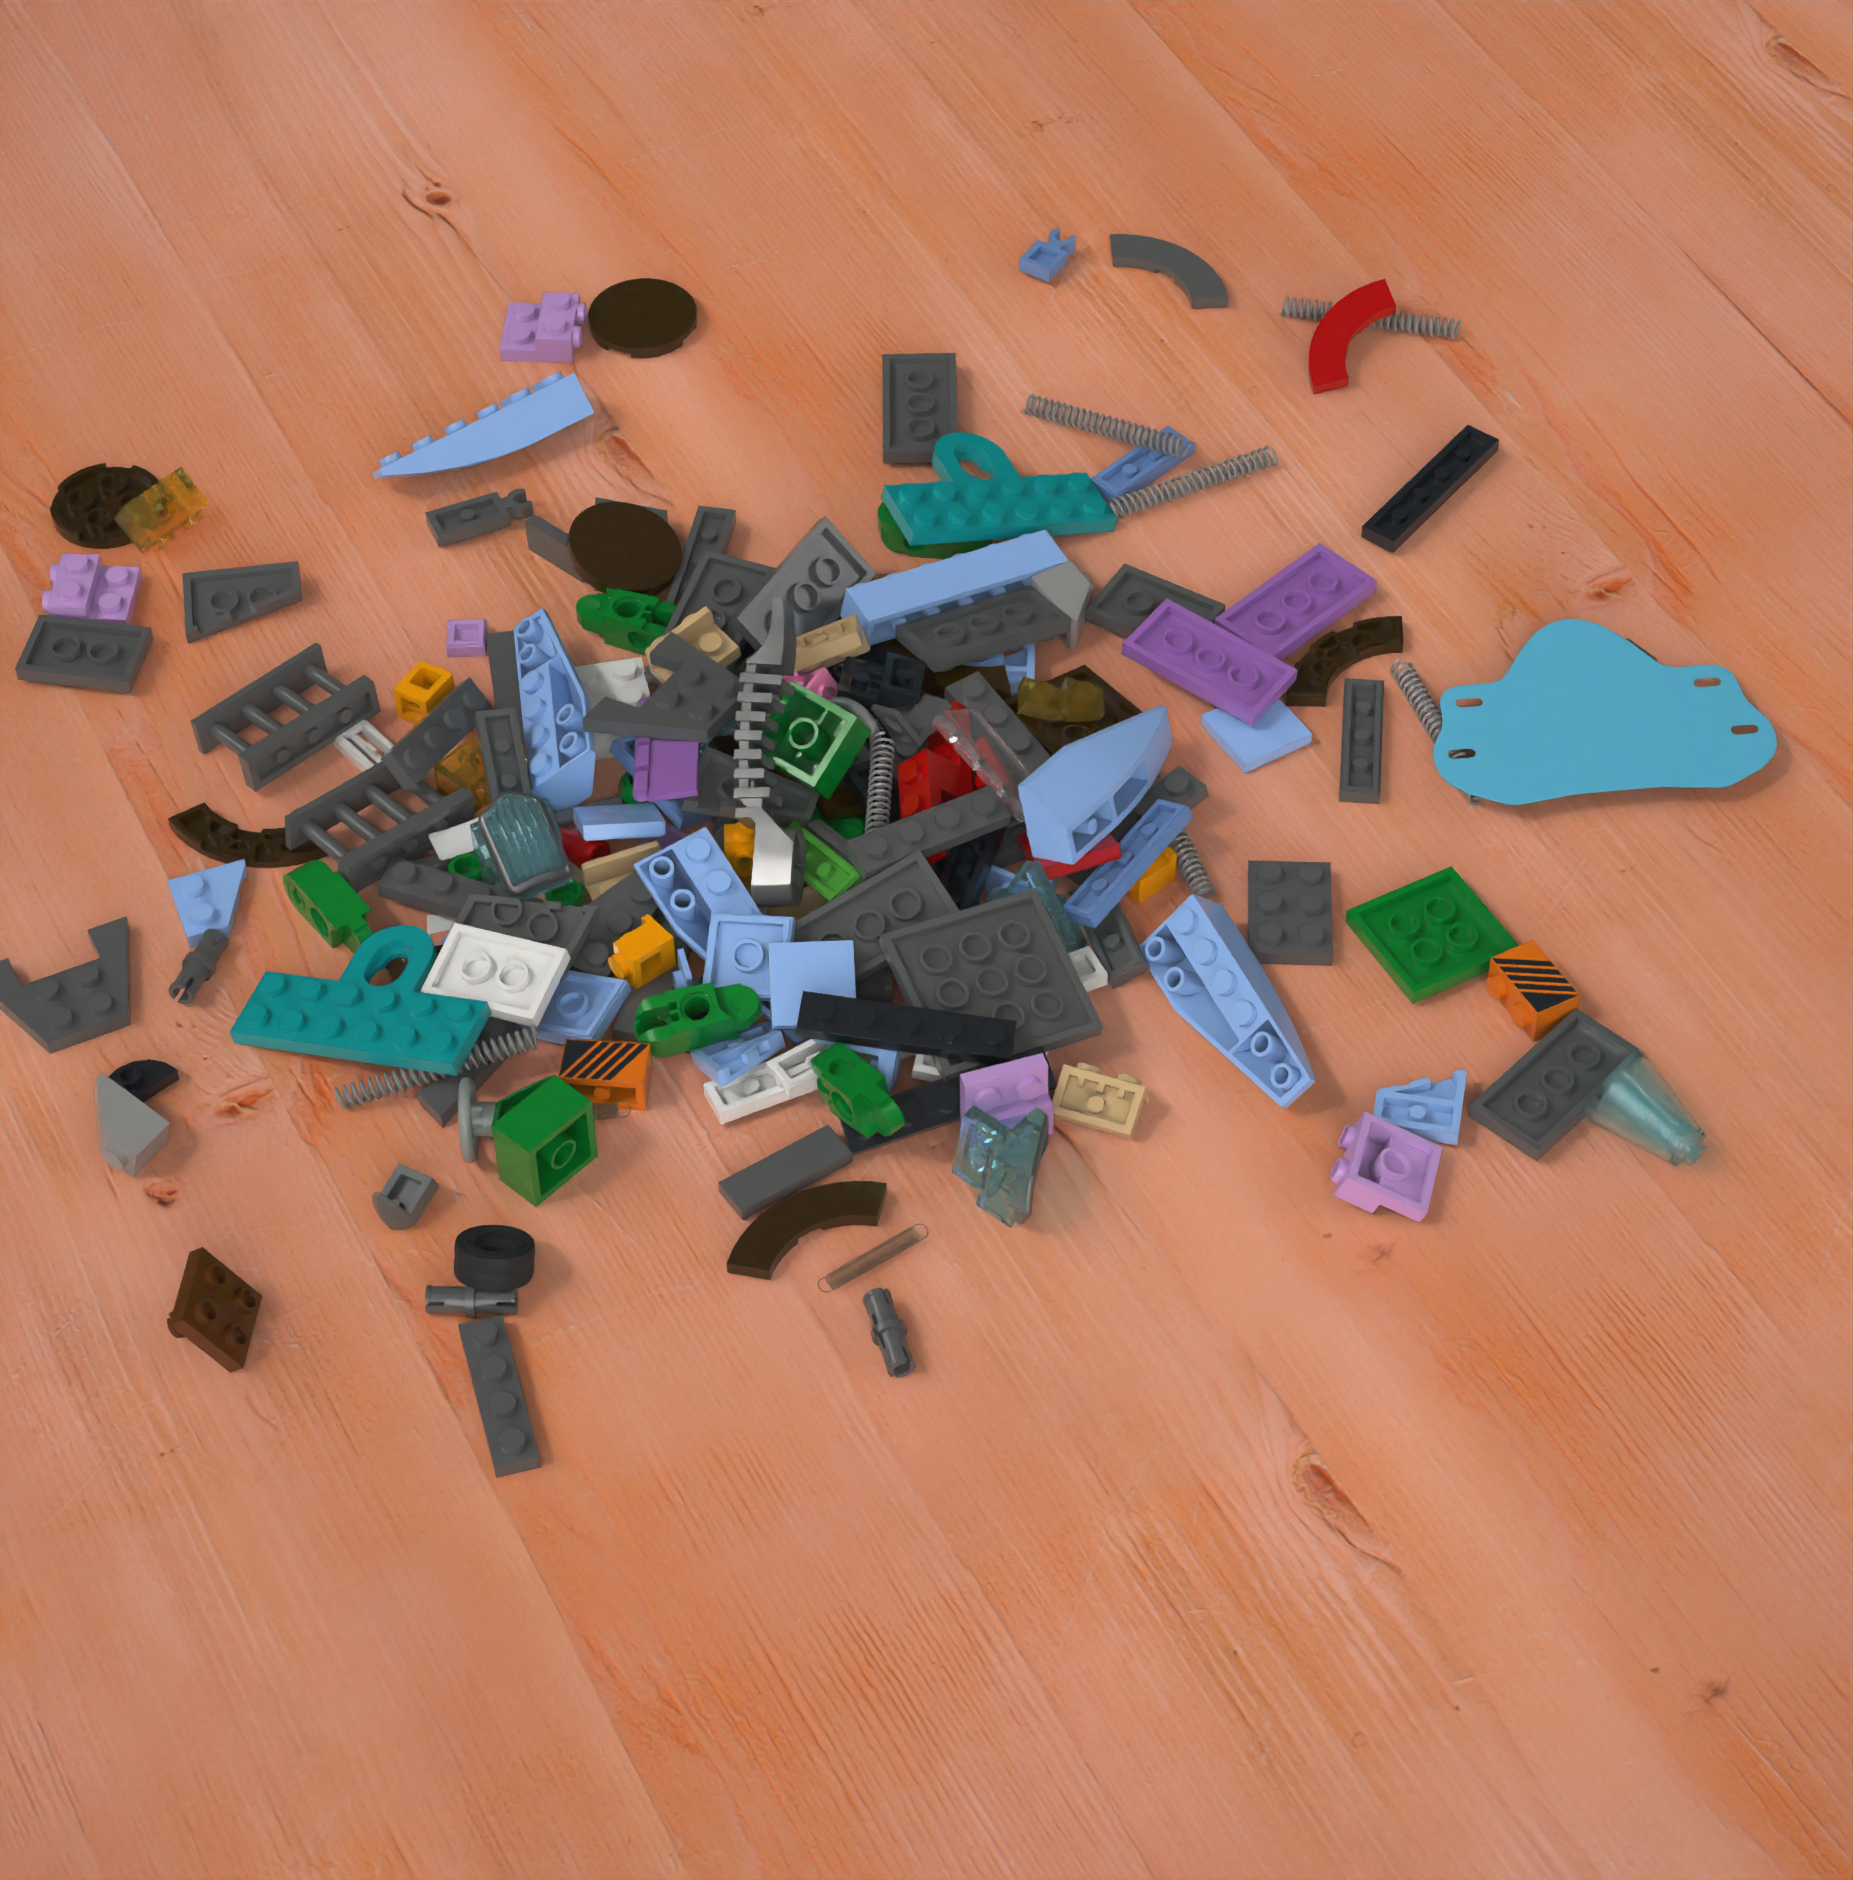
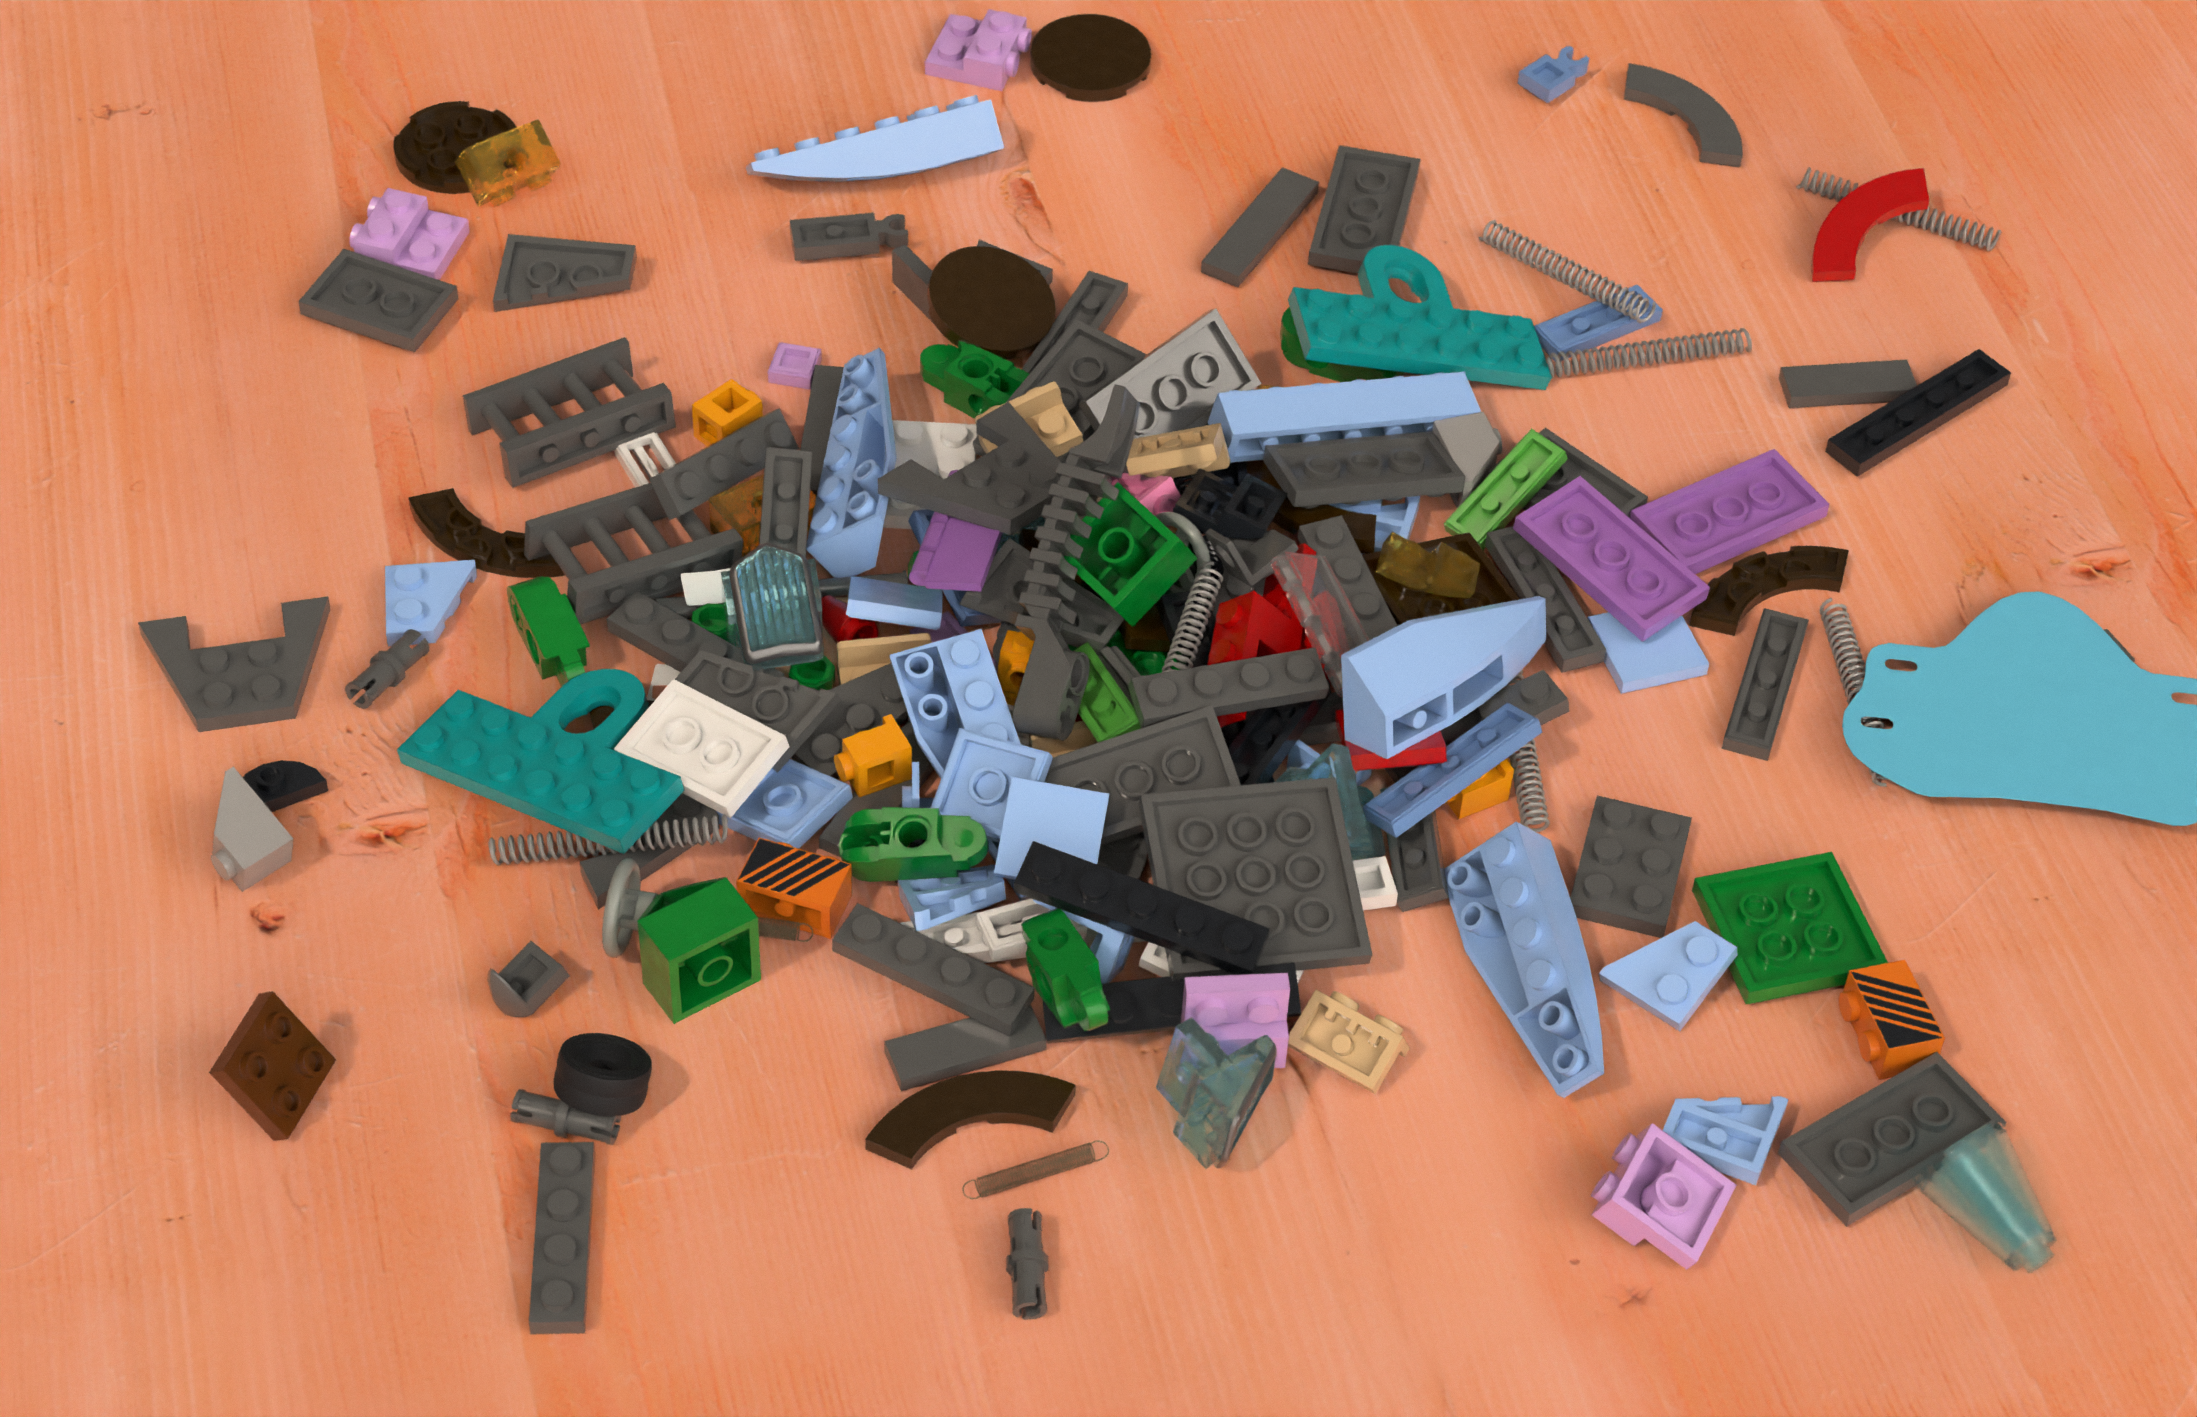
camera: 10 degrees right, 0 degrees up
none -> dark grey plate [832,903,1035,1036]
none -> dark grey tile [1201,167,1319,287]
none -> bright green tile [1443,429,1568,551]
none -> dark grey plate [1485,526,1606,673]
none -> light blue wing [1599,921,1738,1031]
none -> dark grey tile [1779,359,1917,408]

